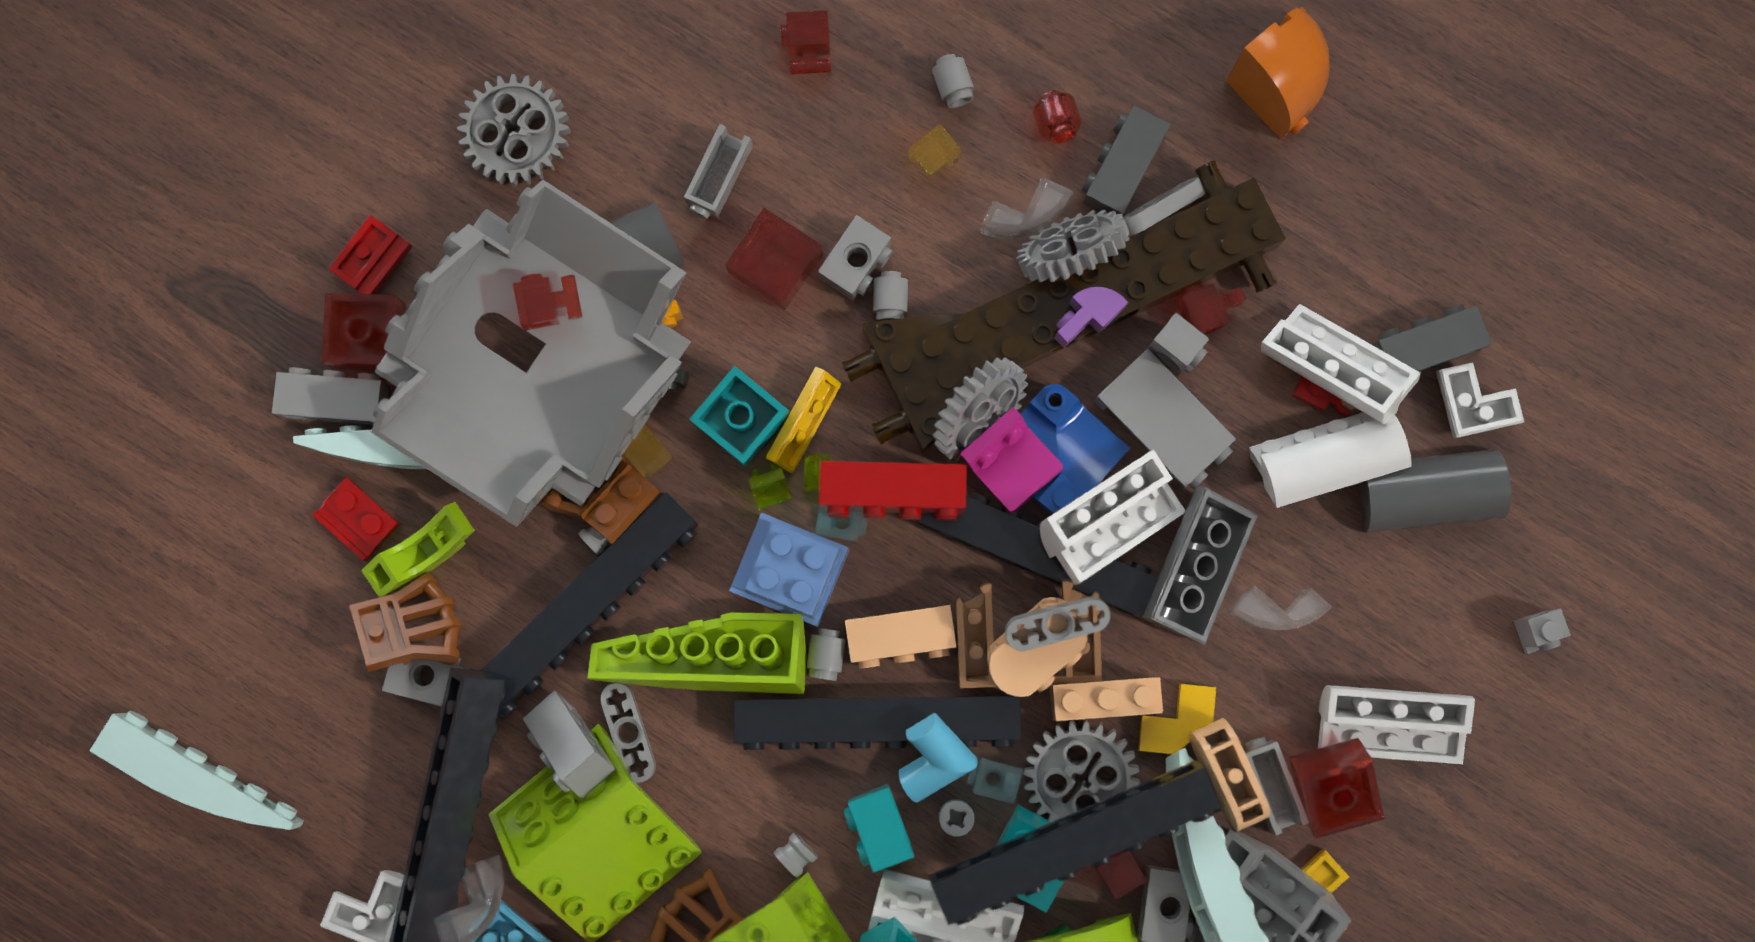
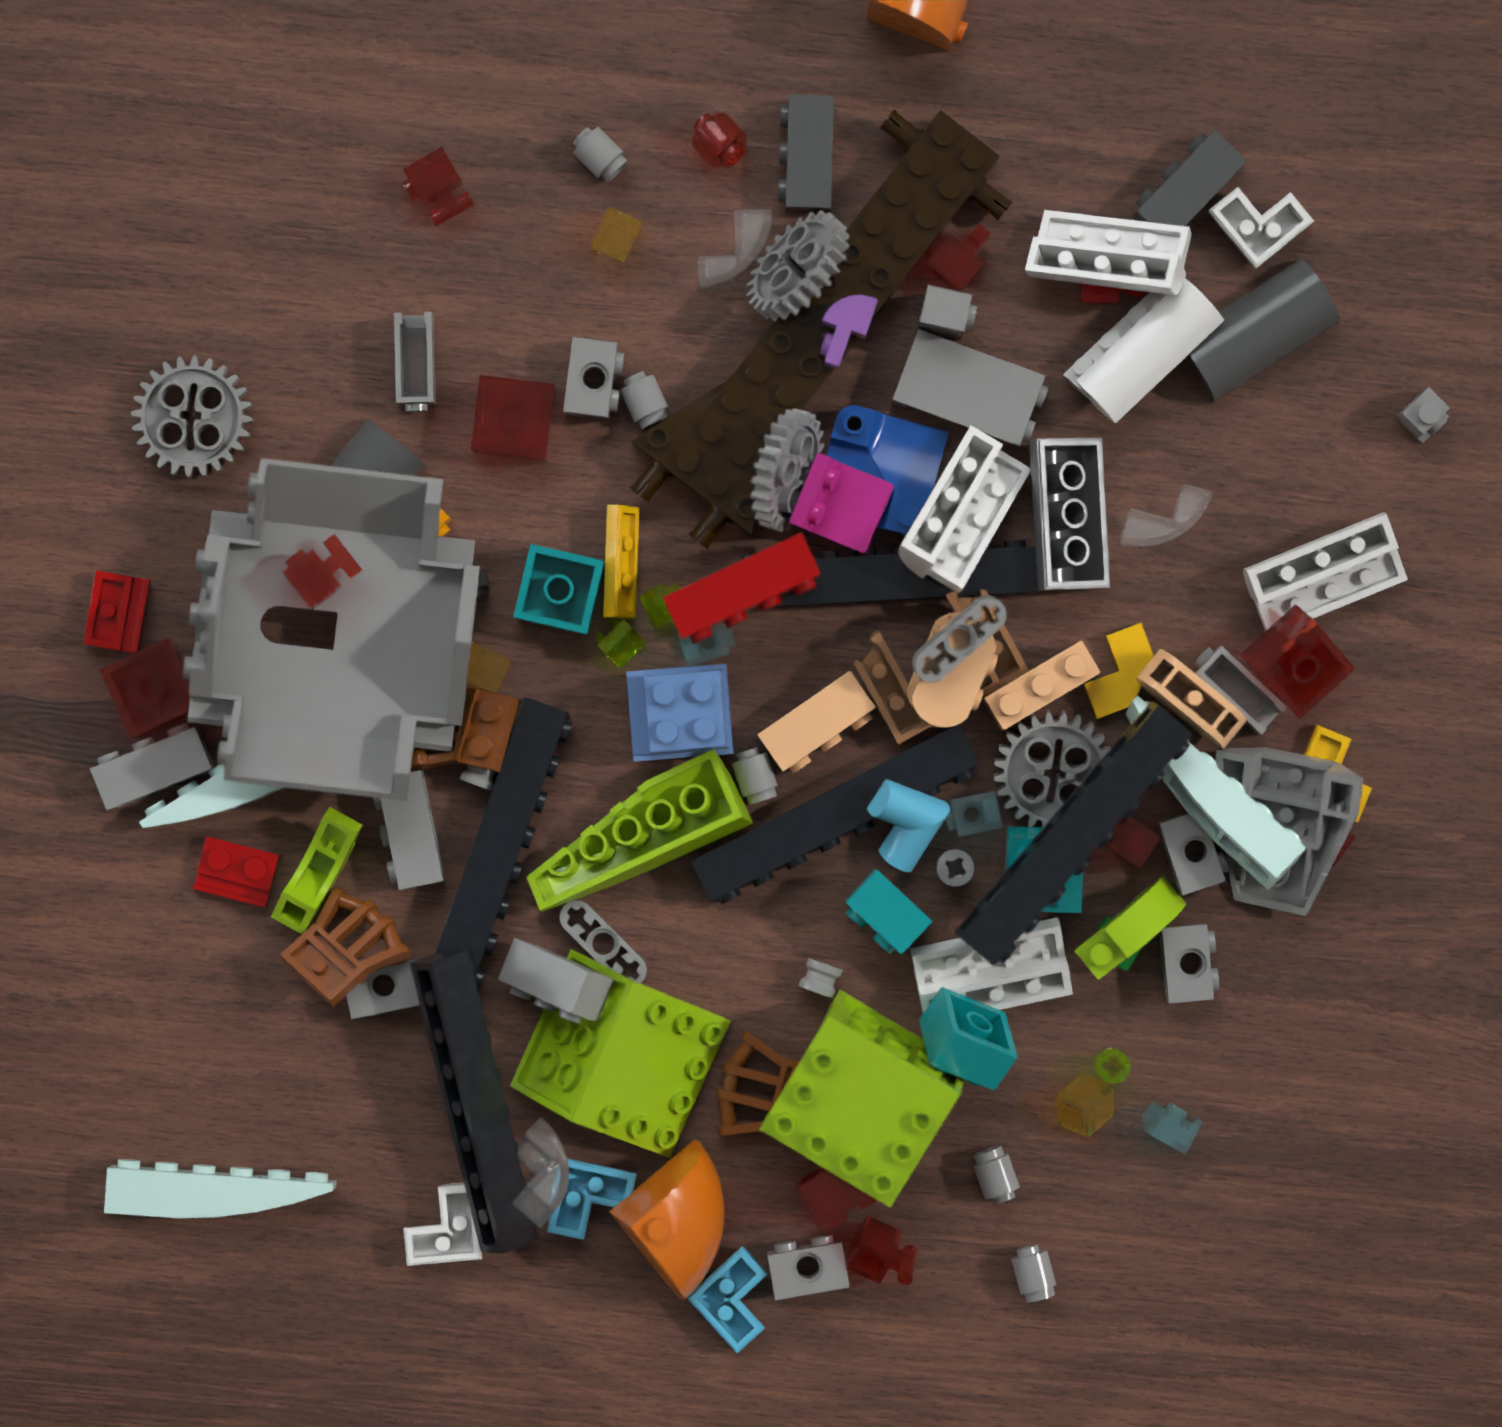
camera: 30 degrees left, 5 degrees up
light grey beam [1123,177,1205,236] -> none
none -> light grey brick [373,770,446,890]

